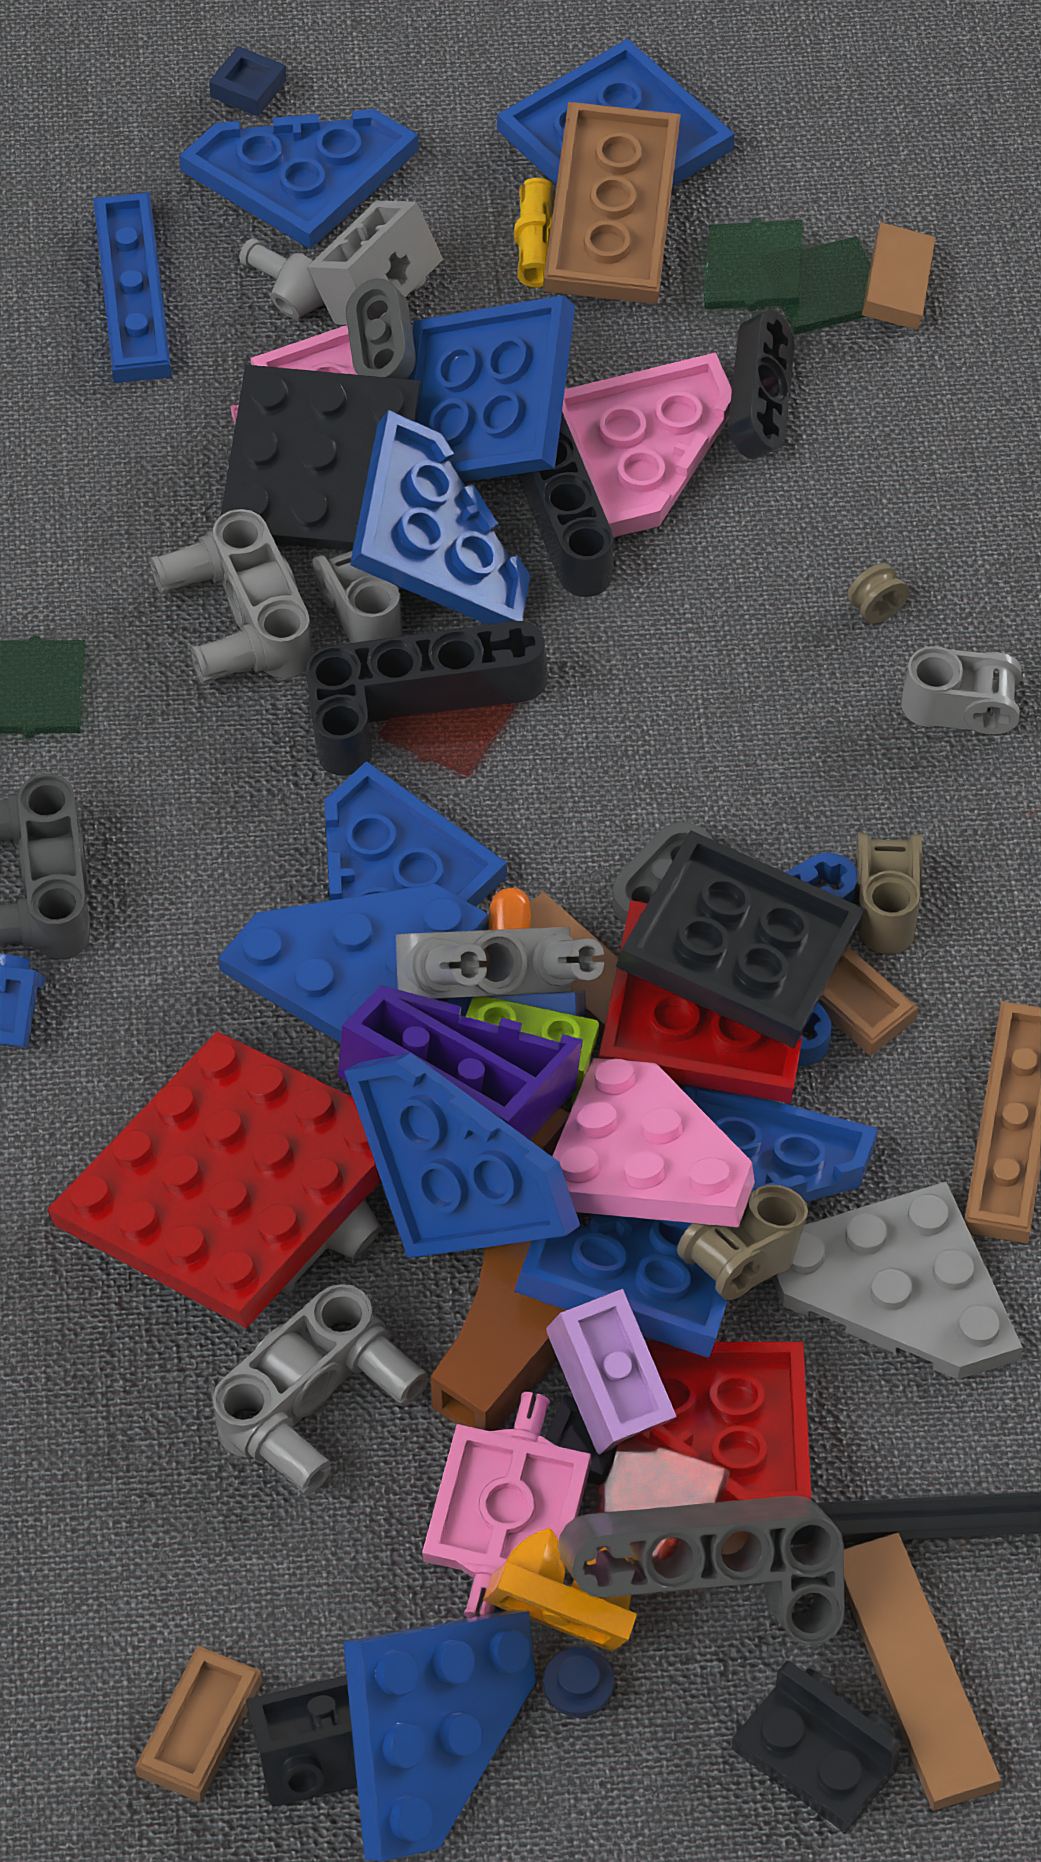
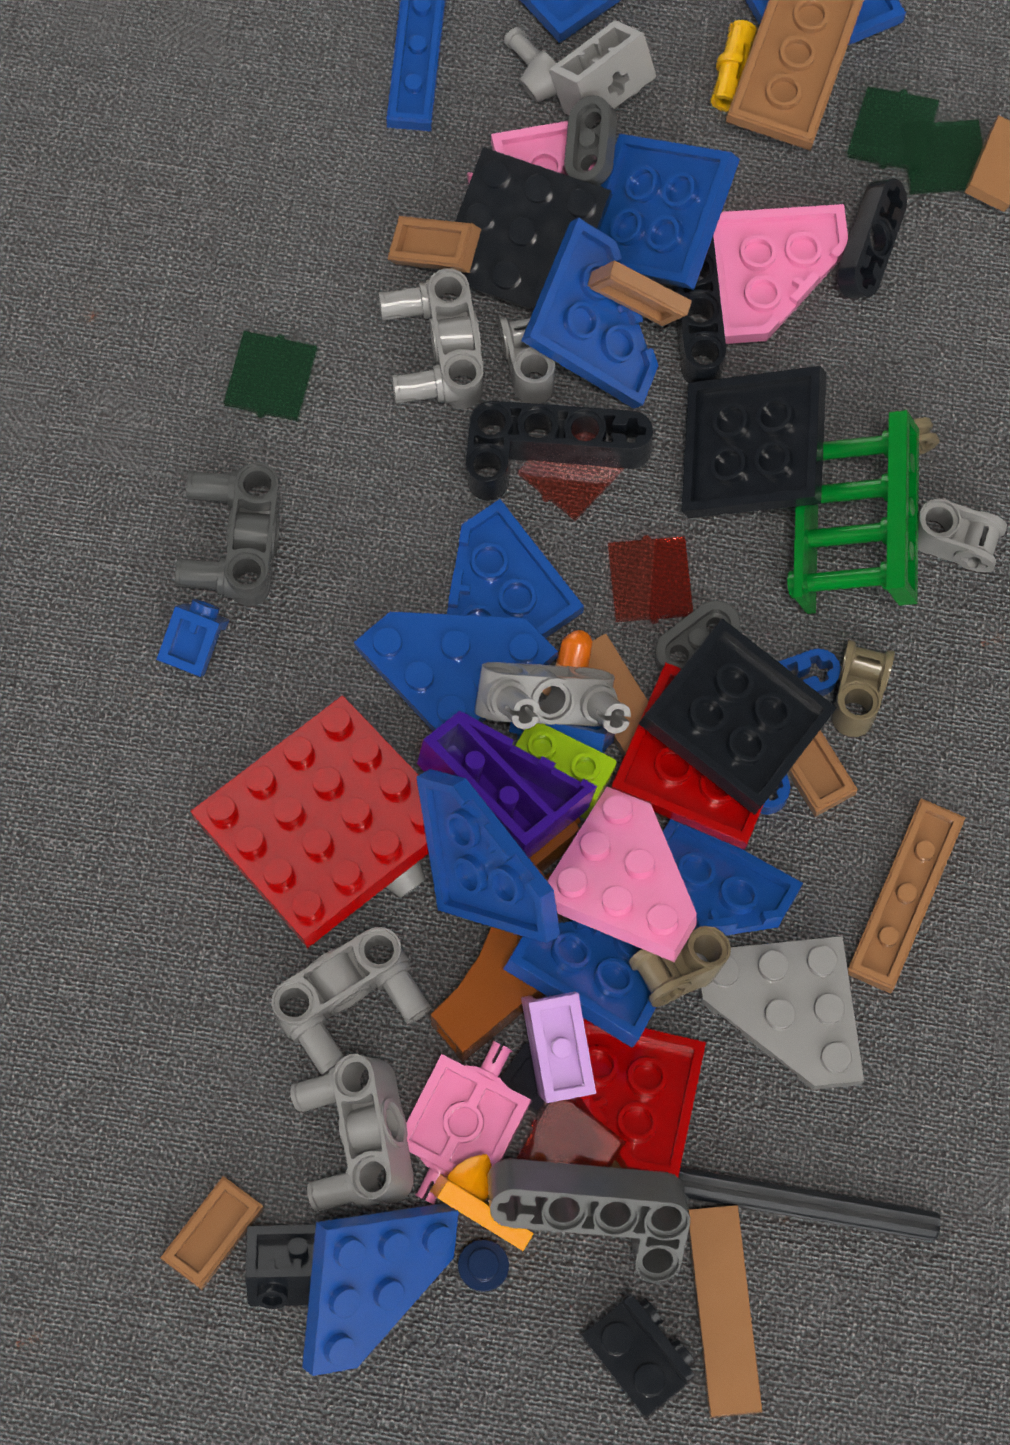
camera: 10 degrees right, 15 degrees up
none -> light grey piece [290,1054,413,1211]
none -> medium nougat tile [387,216,481,273]
none -> medium nougat tile [587,260,692,326]
none -> clear red piece [608,535,693,624]
none -> black plate [681,366,826,518]
none -> green fence [787,410,919,614]

